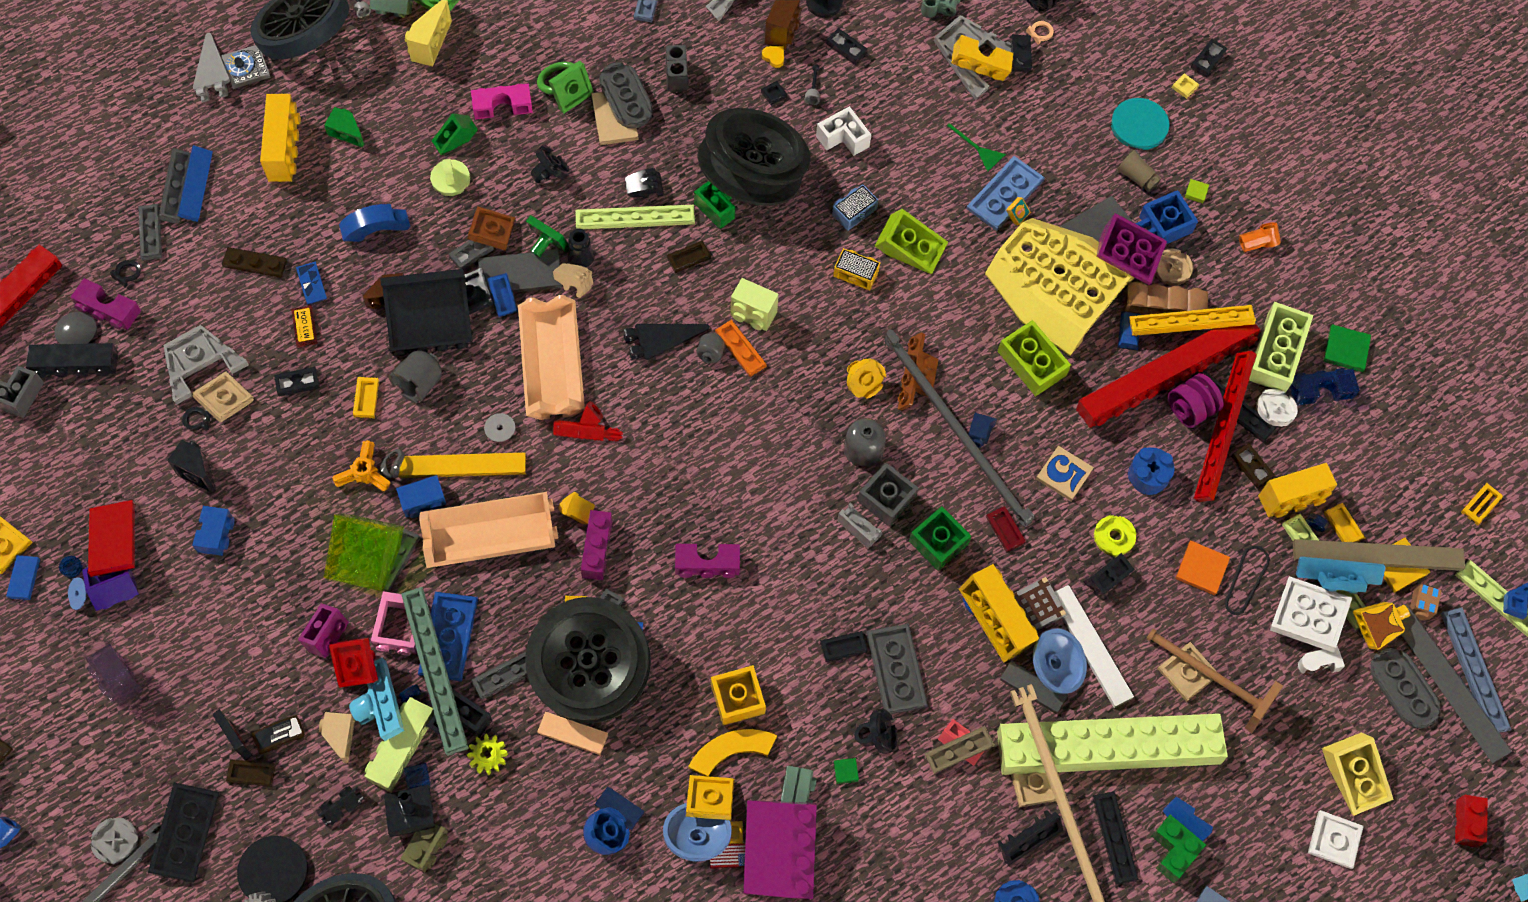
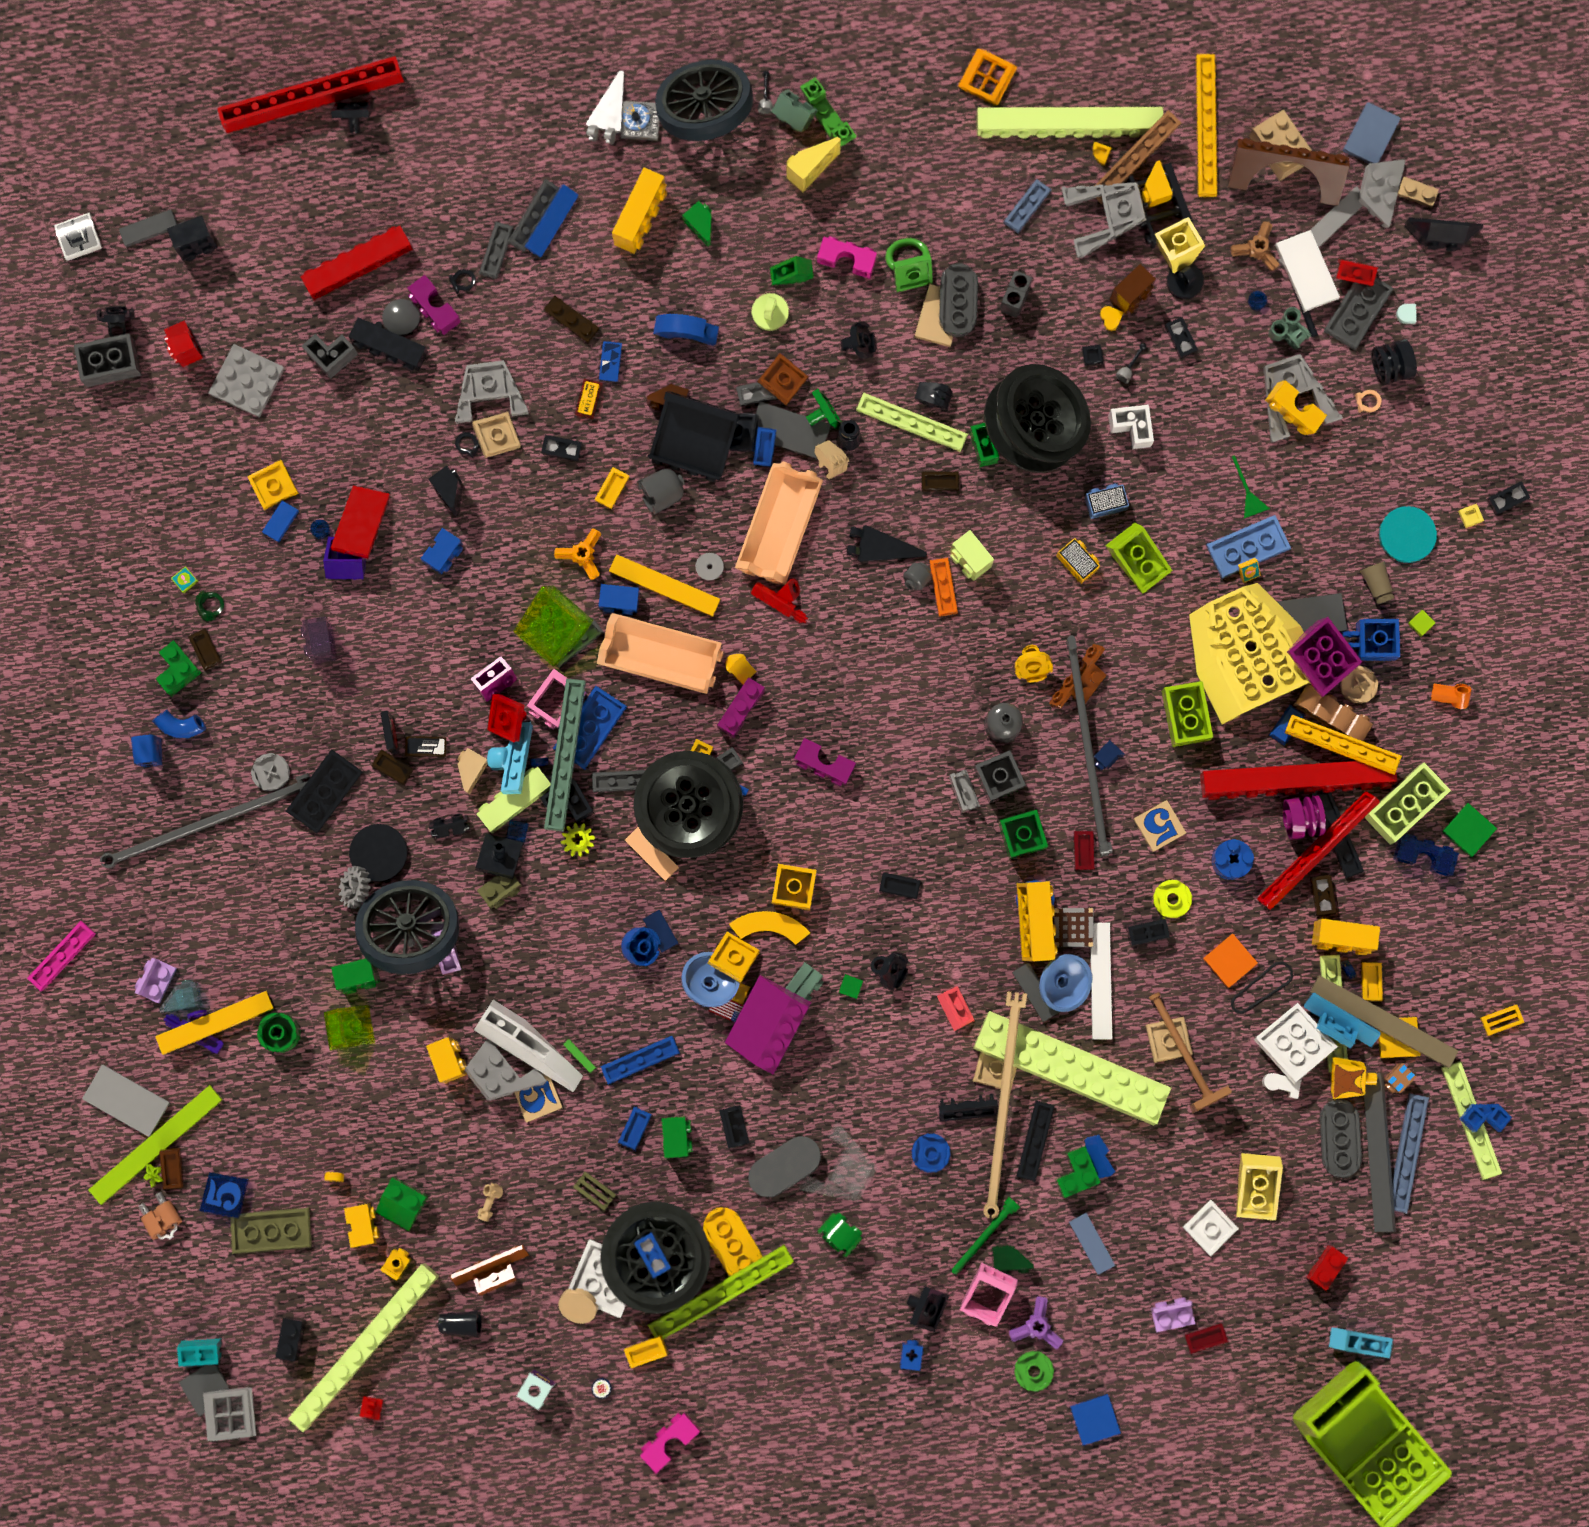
camera: 30 degrees right, 15 degrees up
medium blue piece [68,577,87,610] -> none
dark grey piece [378,449,405,478] -> none
dark grey tile [866,624,928,714] -> none
dark tan tile [924,725,995,774] -> none
black piece [1010,34,1032,72] -> none
white tile [1256,389,1298,427] -> none

